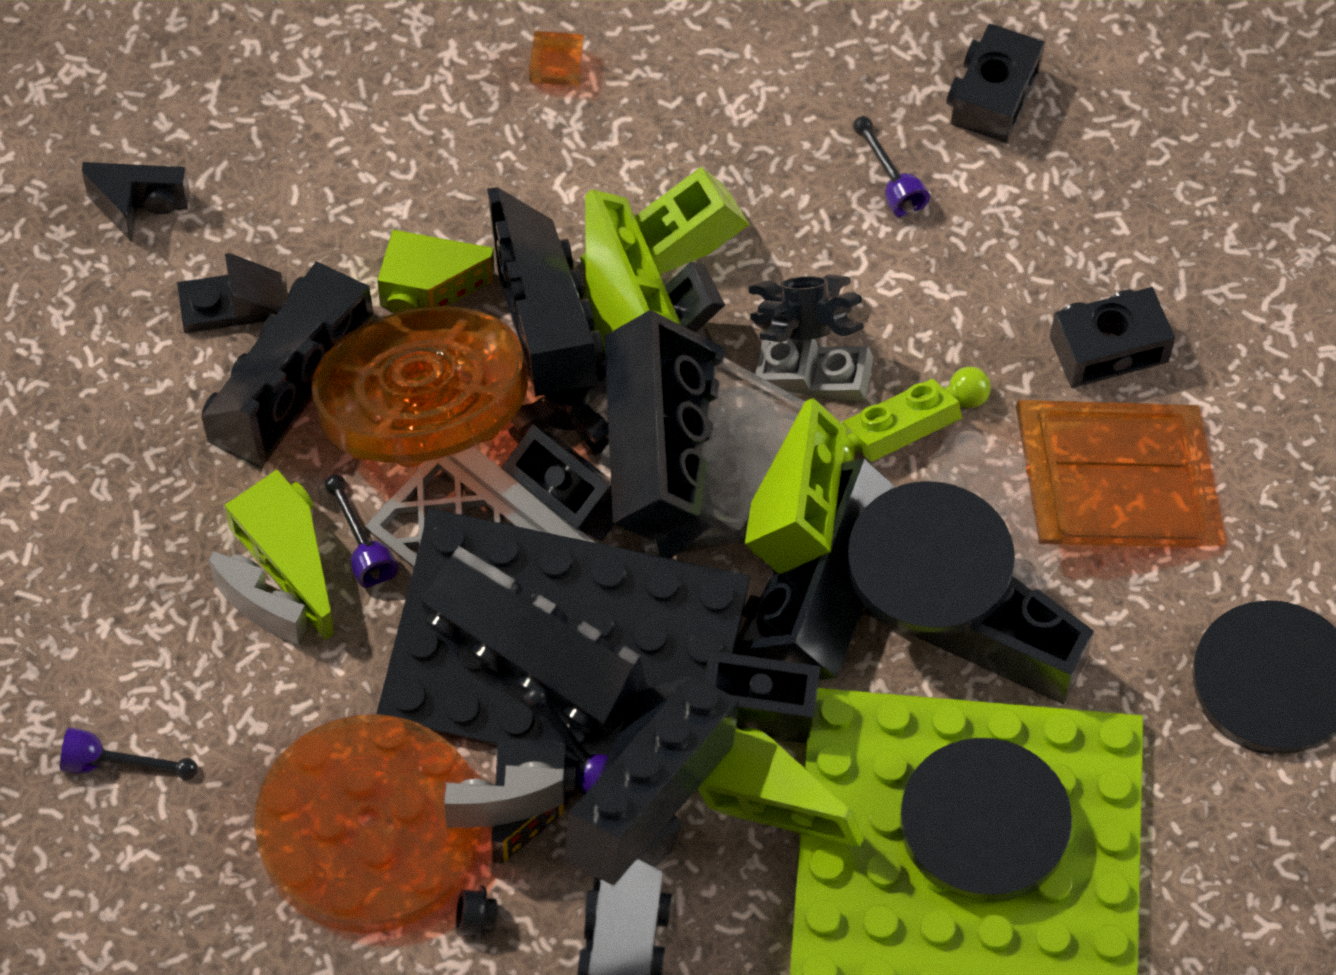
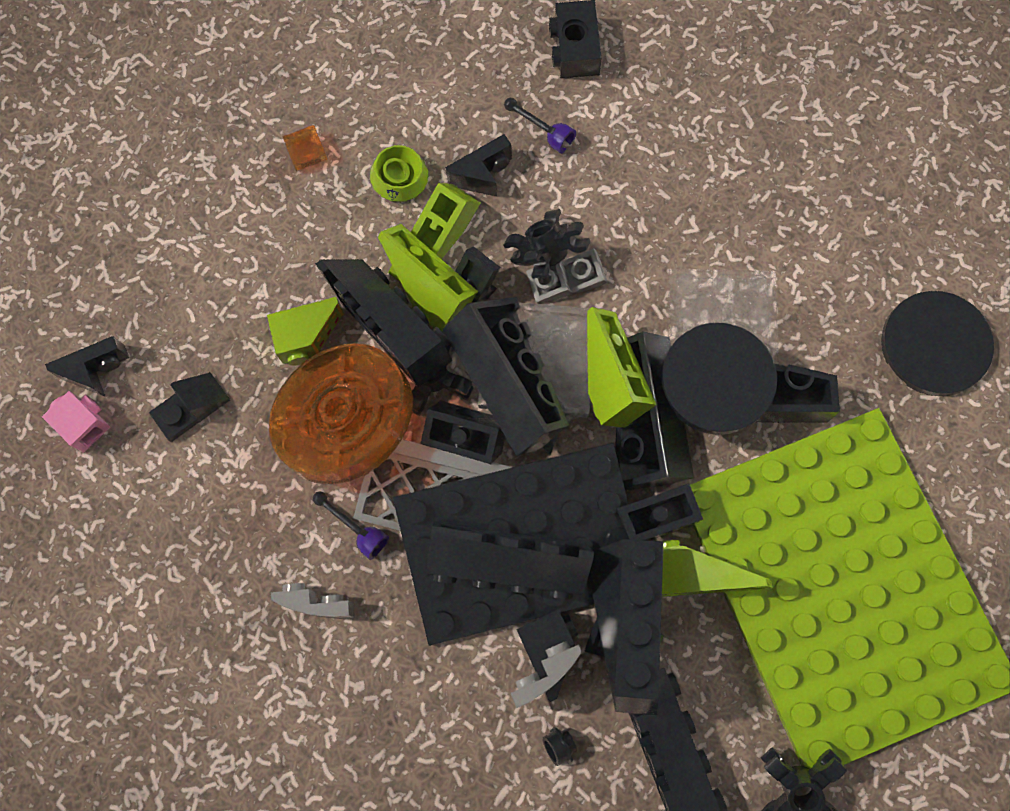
camera: 20 degrees left, 15 degrees up
hinge [60,727,198,780] -> none
black wedge [201,261,374,469] -> none
lime slope [224,470,334,640] -> none
clear orange piece [254,714,483,933] -> none
black hinge [526,686,608,794] -> none
lime plate [842,366,991,463] -> none
black tile [900,738,1072,902] -> none
clear orange piece [1015,400,1226,547] -> none
black brick [1050,287,1175,388] -> none
none -> bright pink brick [42,391,110,452]
none -> lime hat [370,145,429,202]
none -> black slope [445,134,512,197]

